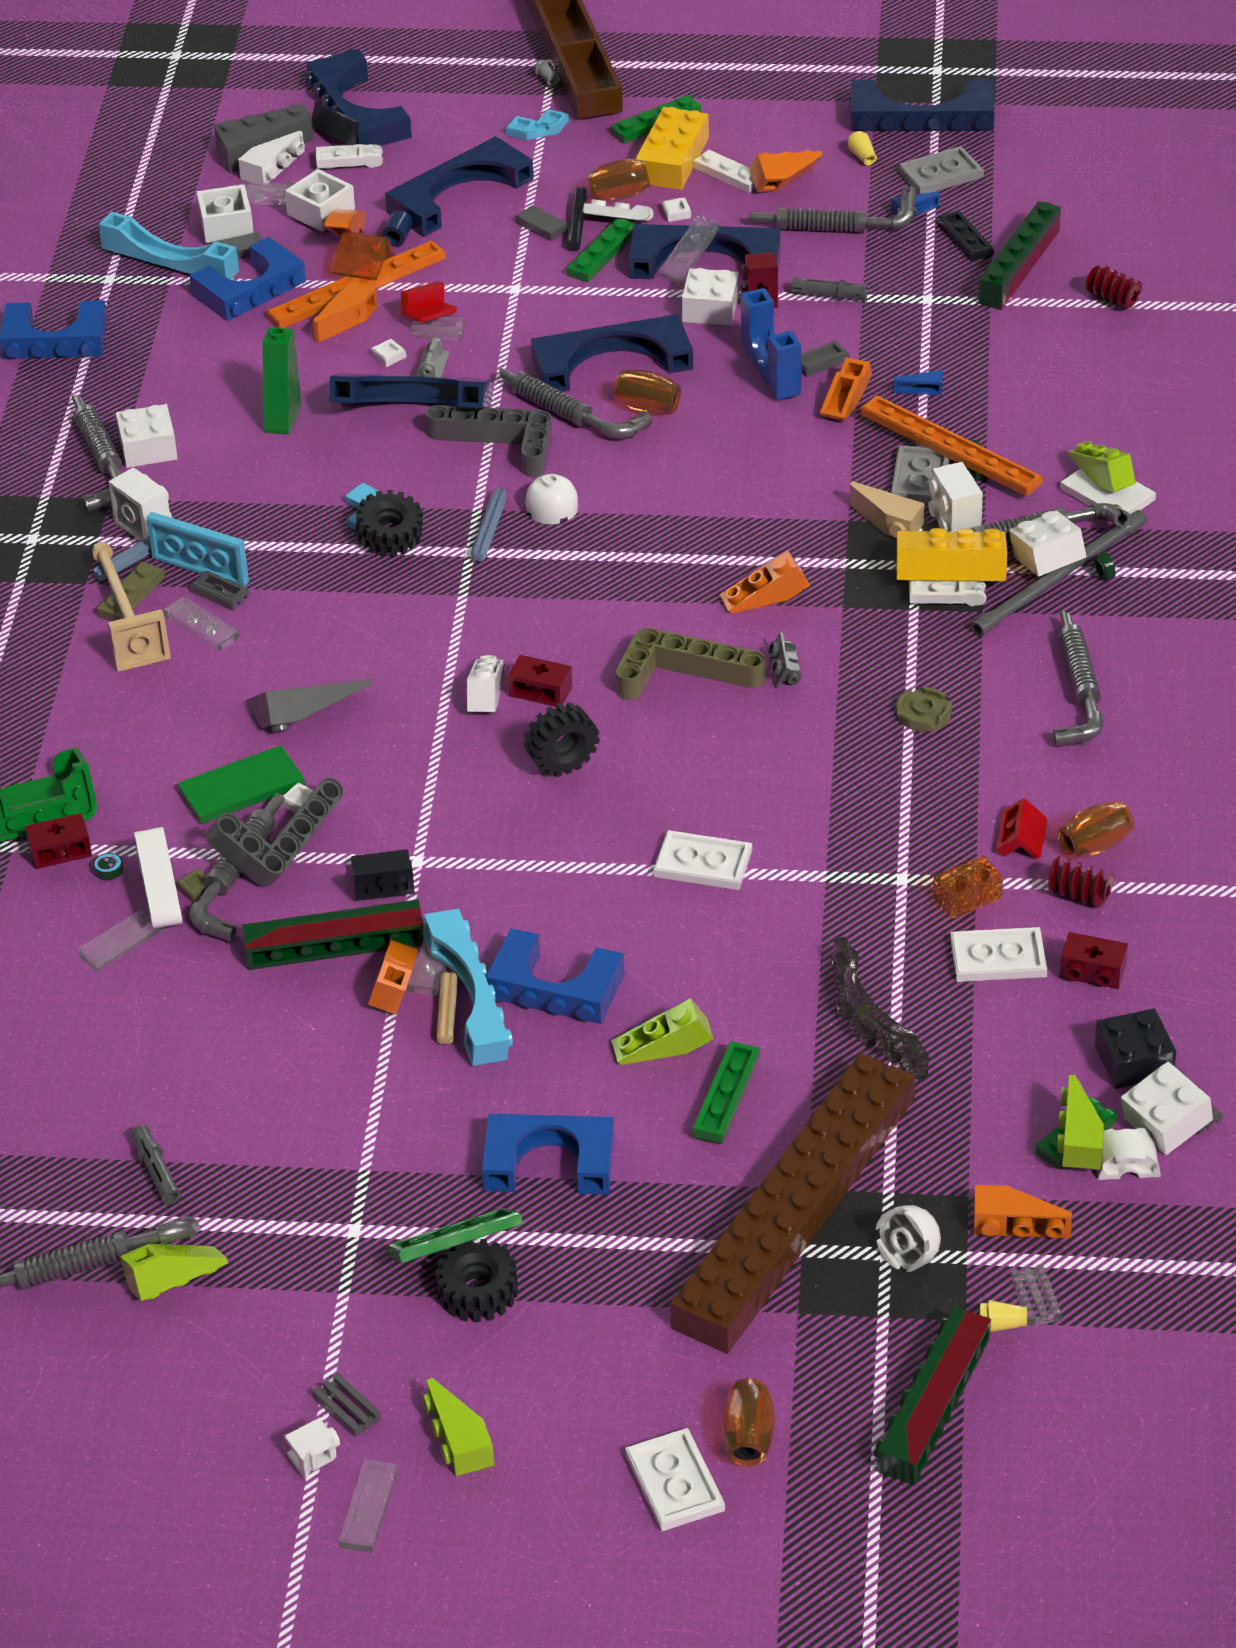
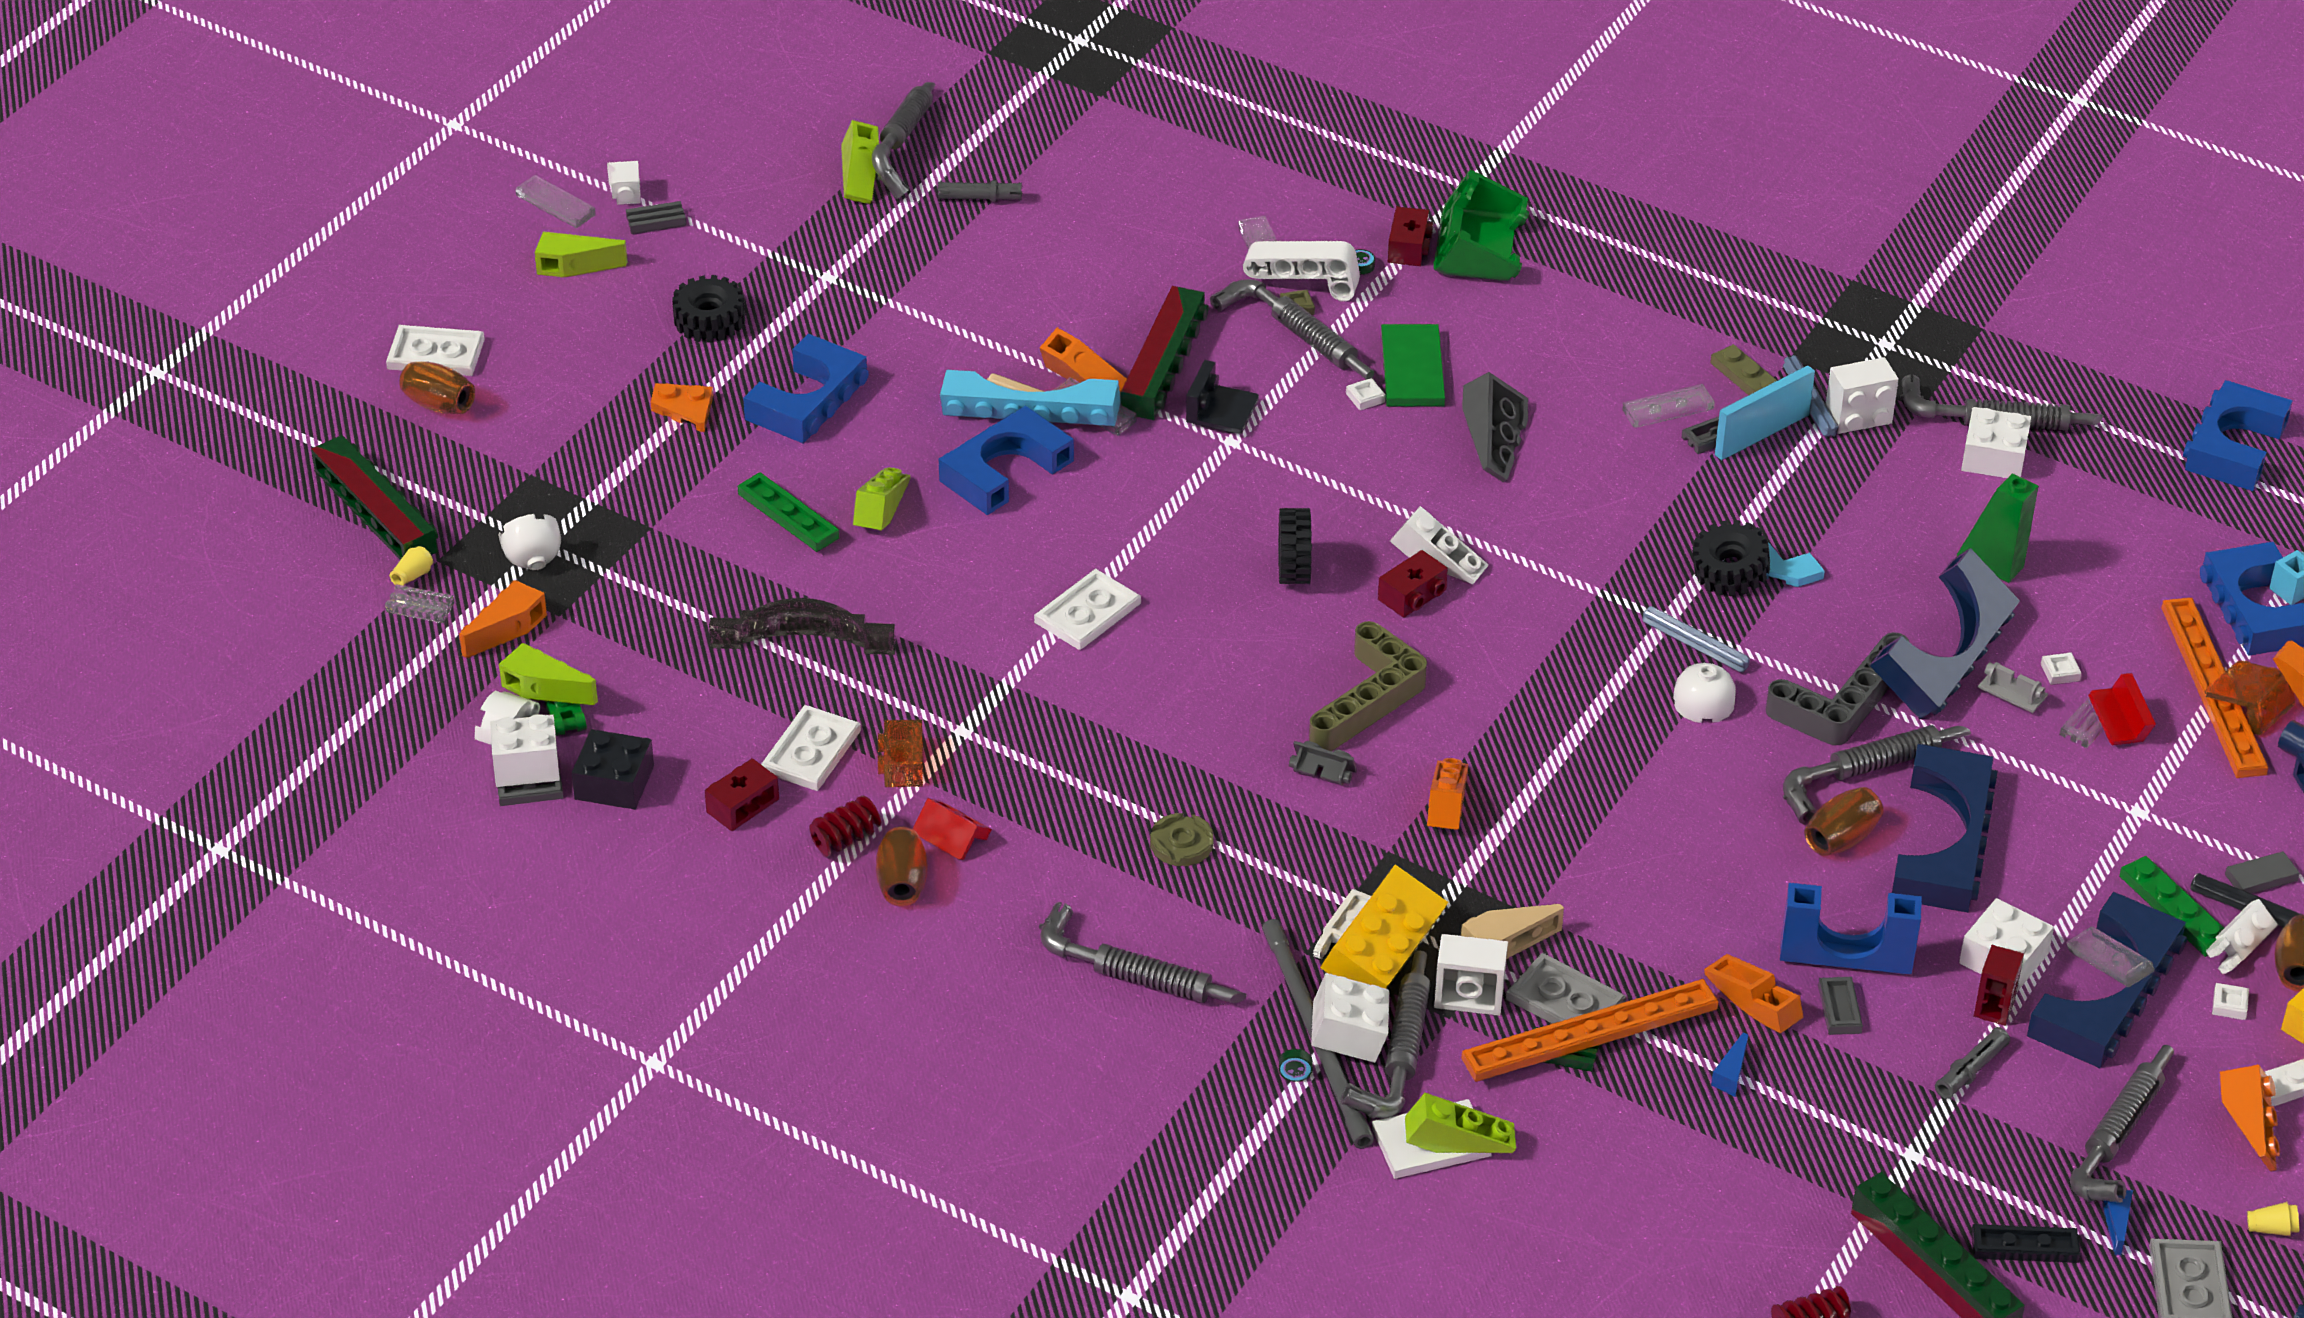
camera: 115 degrees right, 0 degrees up
tan tile [92,542,171,672] -> none
dark grey beam [206,778,343,887] -> none
orange slope [312,280,378,342] -> none
green tile [386,1208,523,1263] -> none
reddish brown piece [670,1053,915,1354] -> none
none -> orange wing [651,383,713,432]

